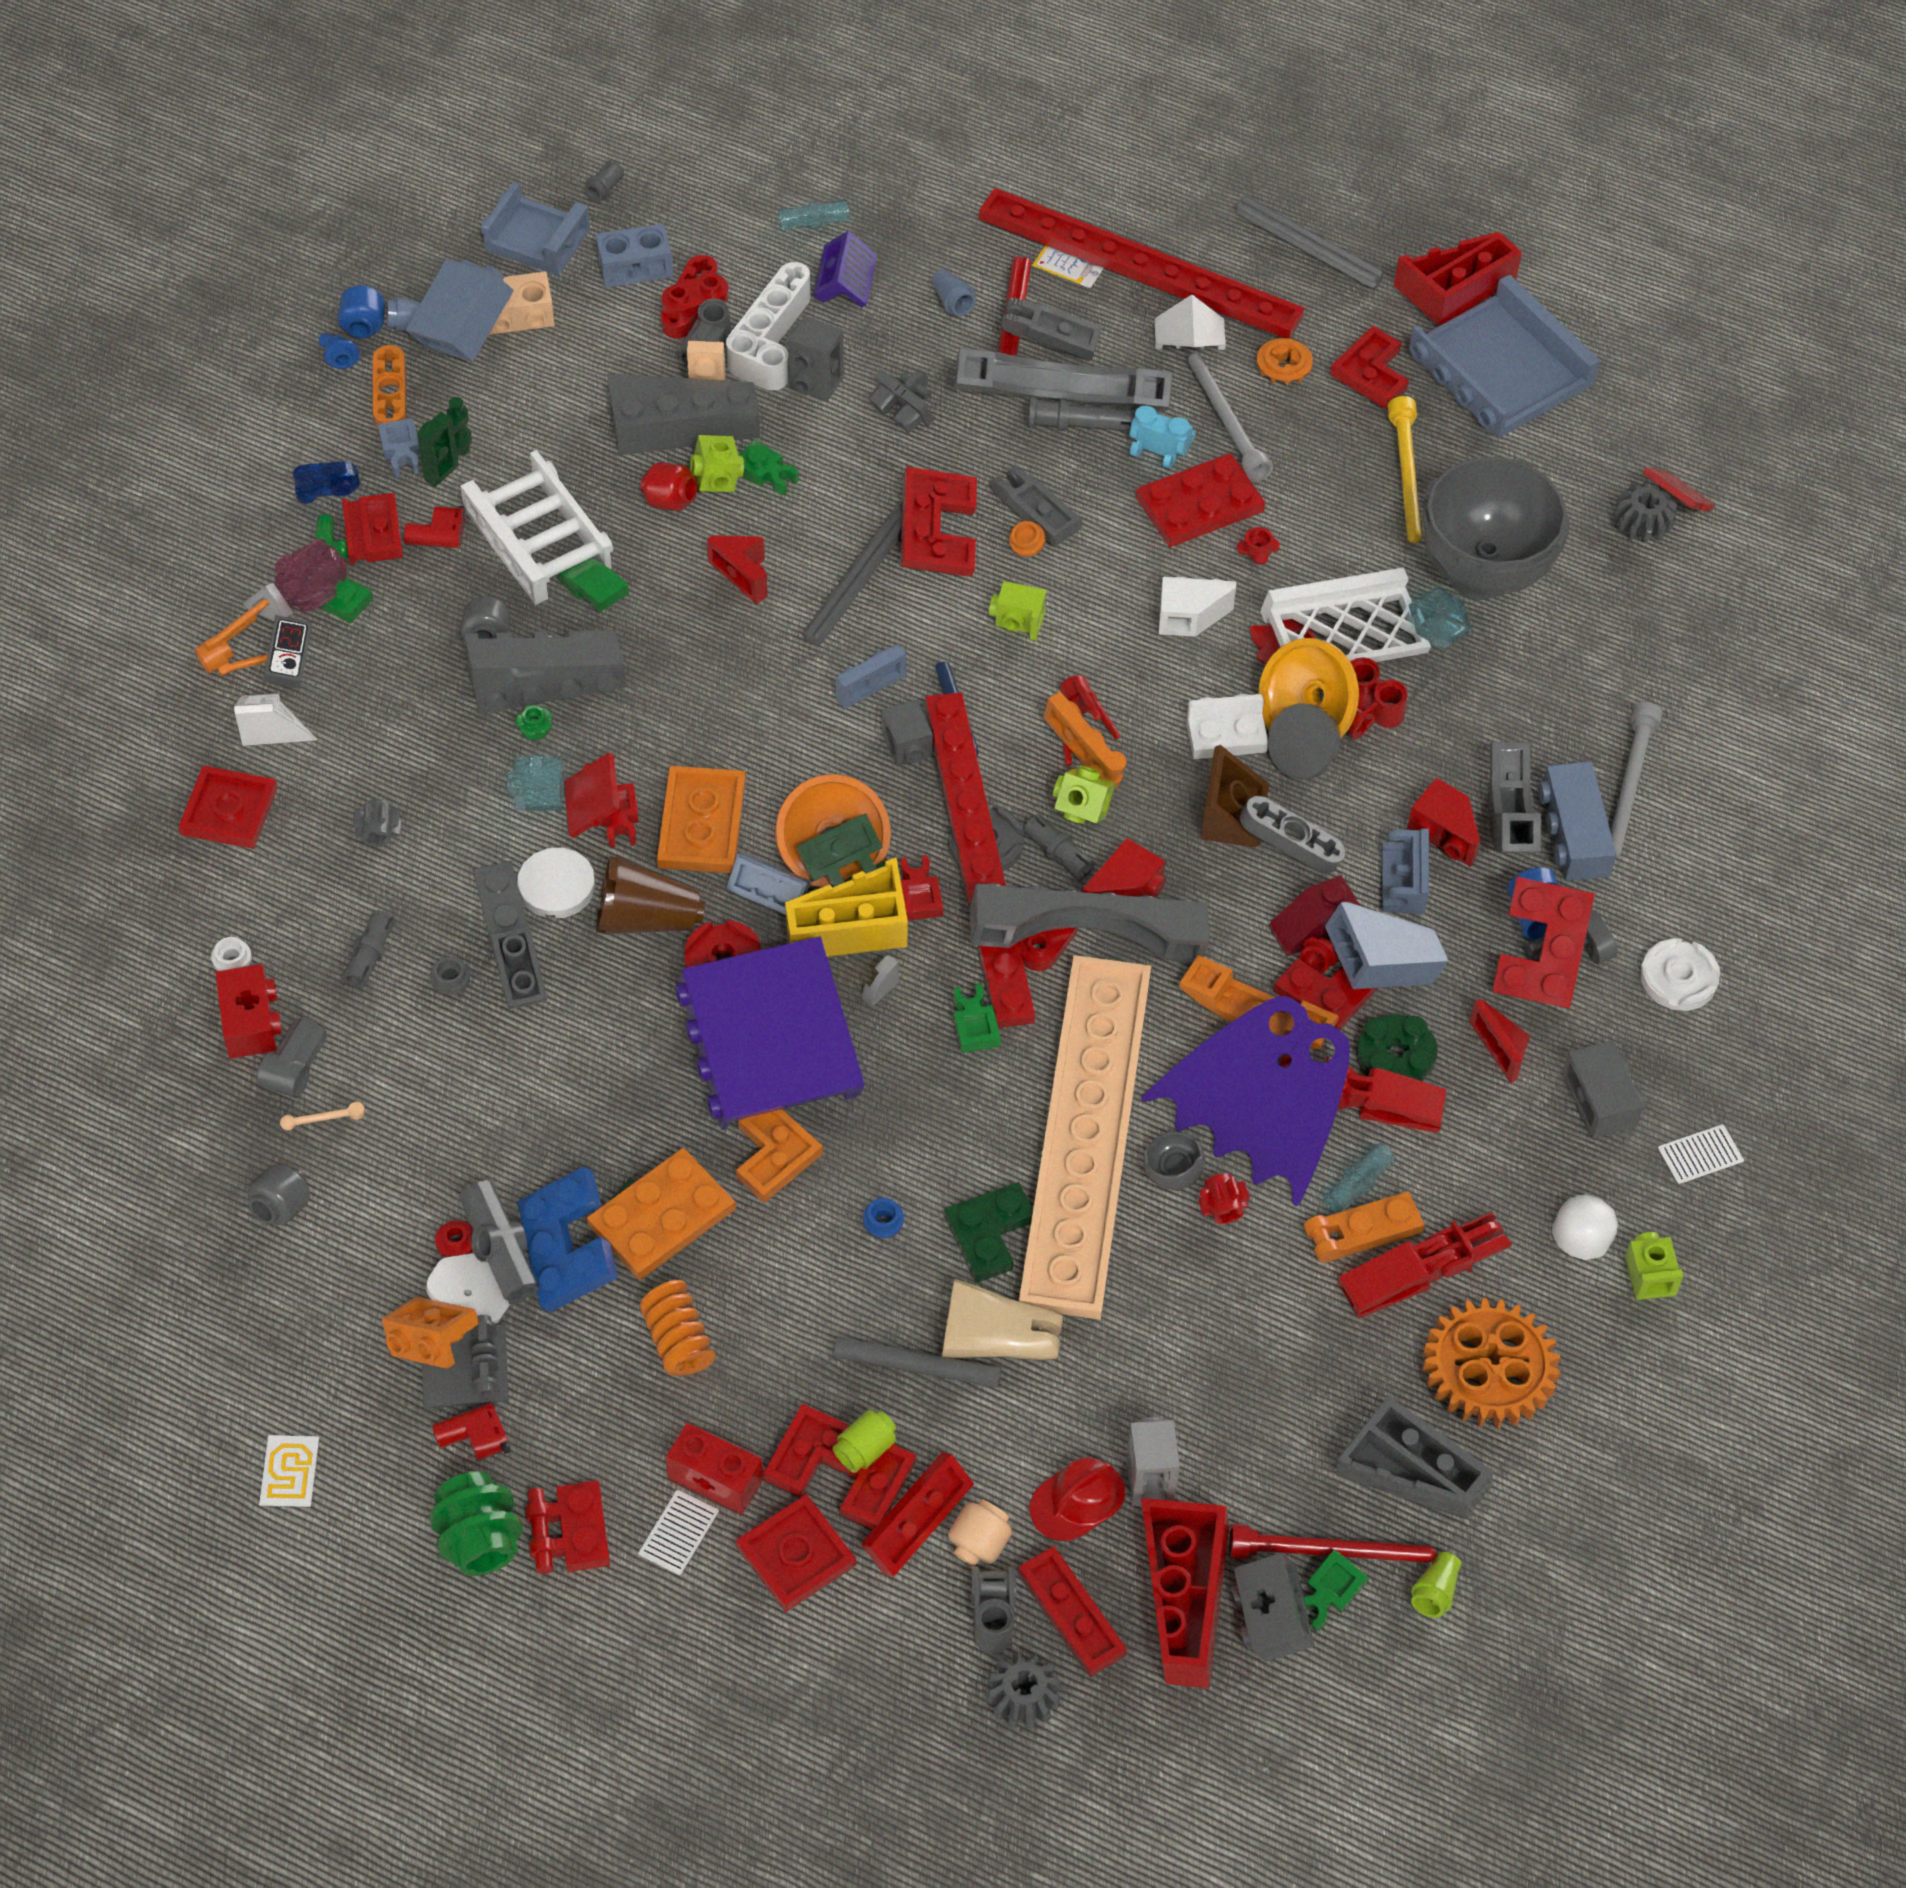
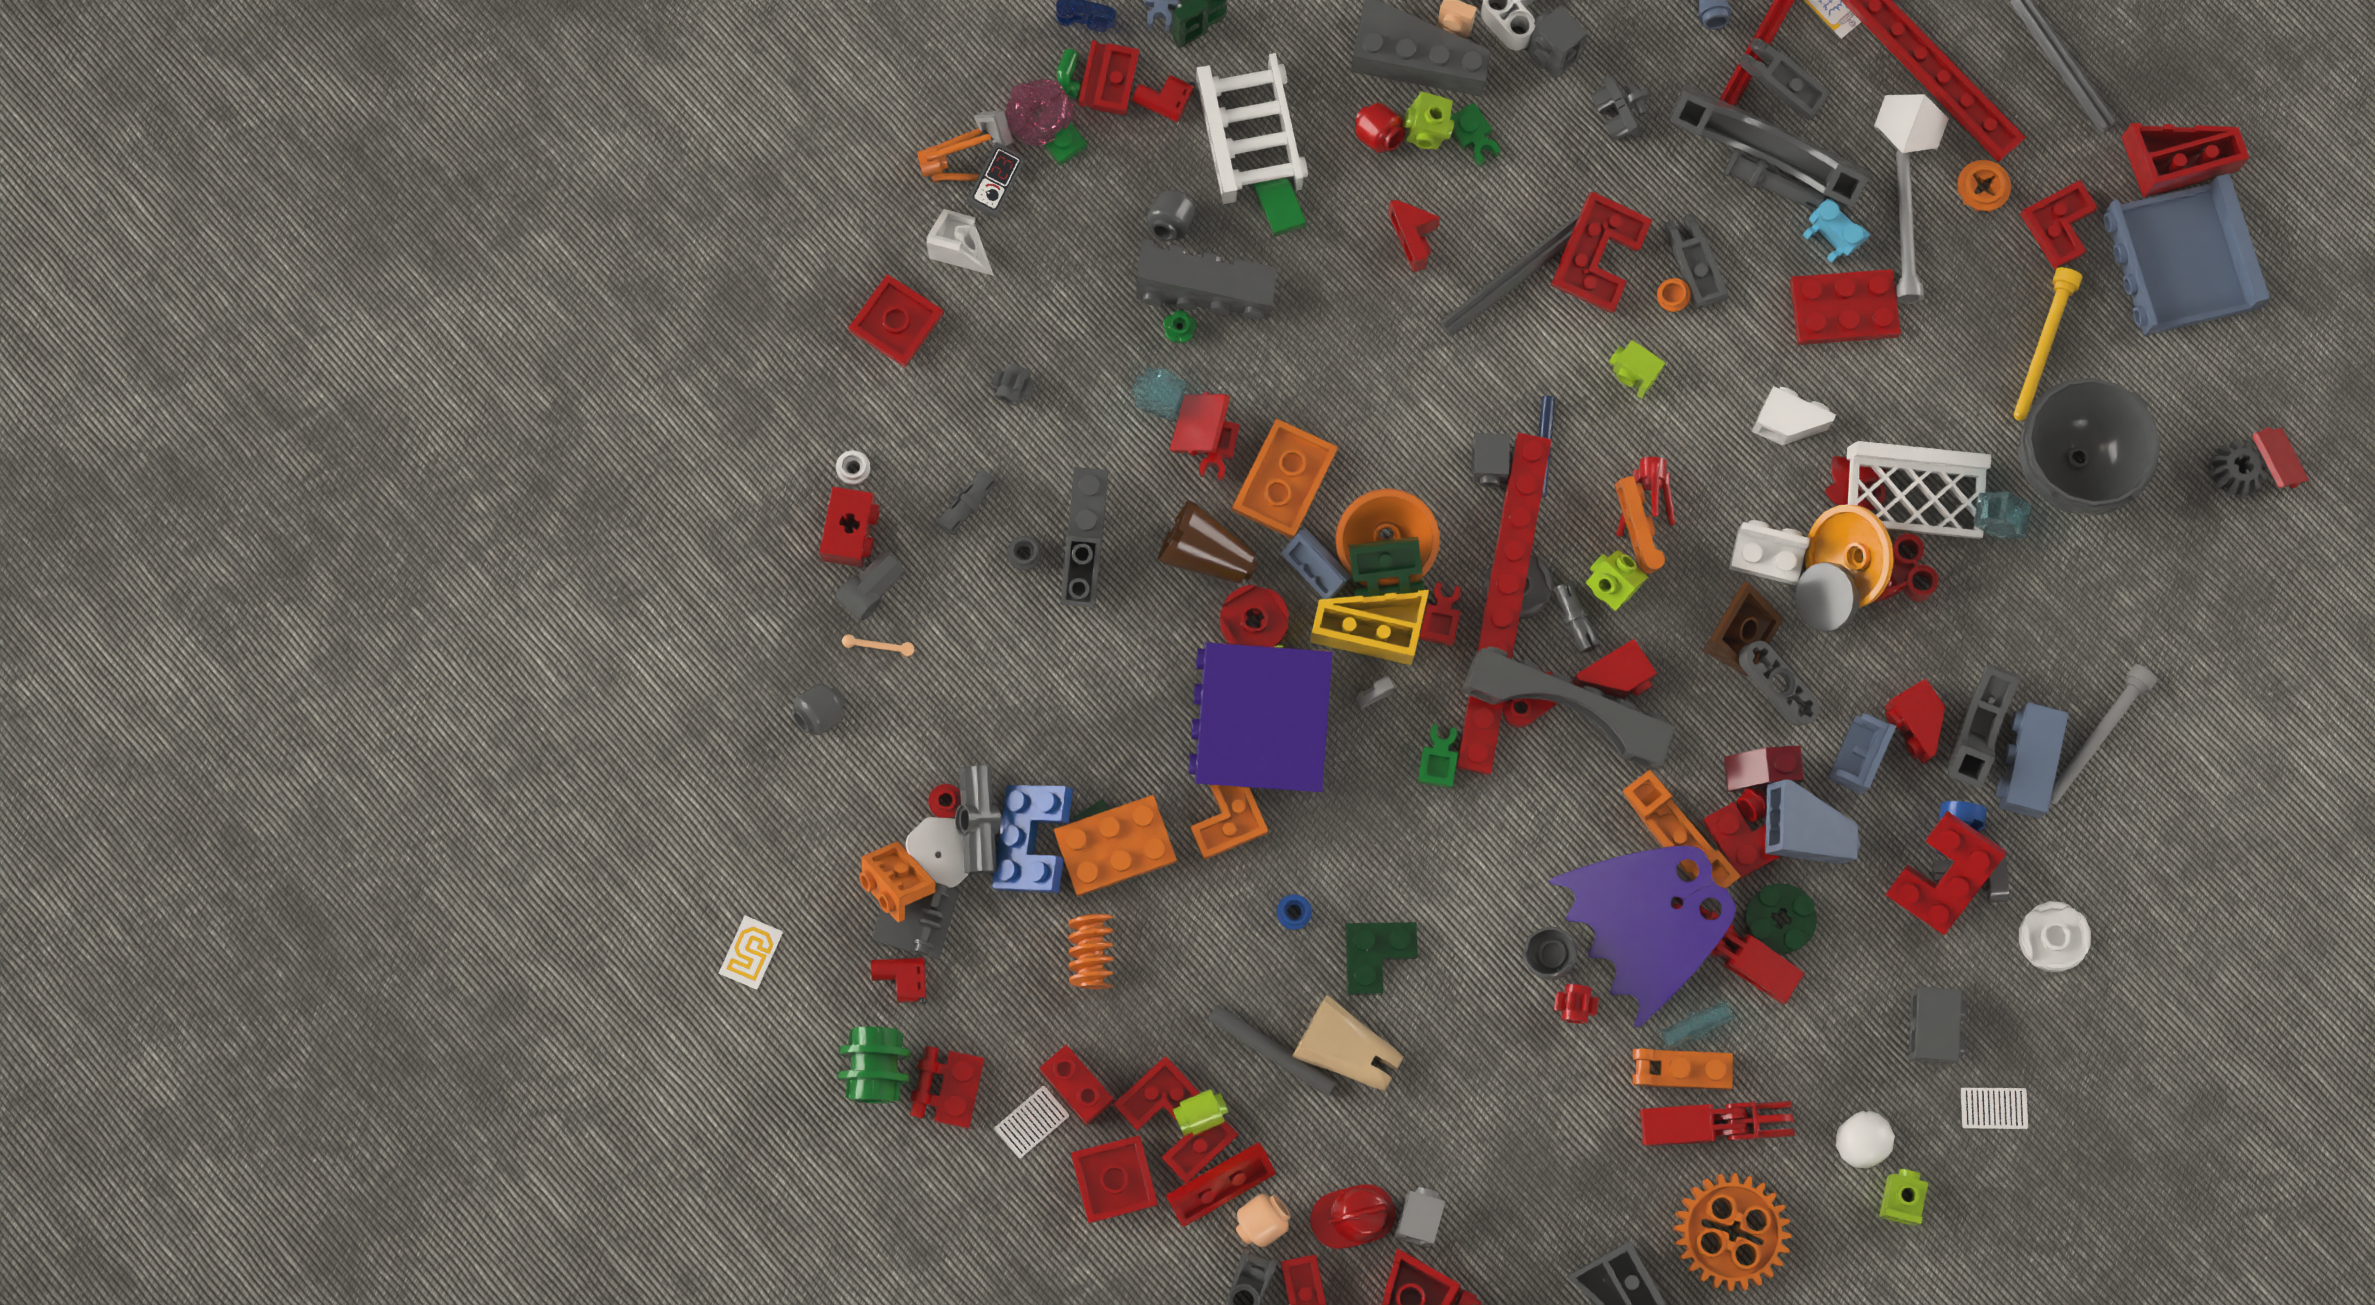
camera: 20 degrees right, 20 degrees up
white tile [518,847,595,918] -> none
sand blue plate [836,644,906,709] -> none
light nougat plate [1019,955,1151,1320] -> none
red plate [1237,527,1280,565] -> none
red slope [1469,999,1530,1083] -> none

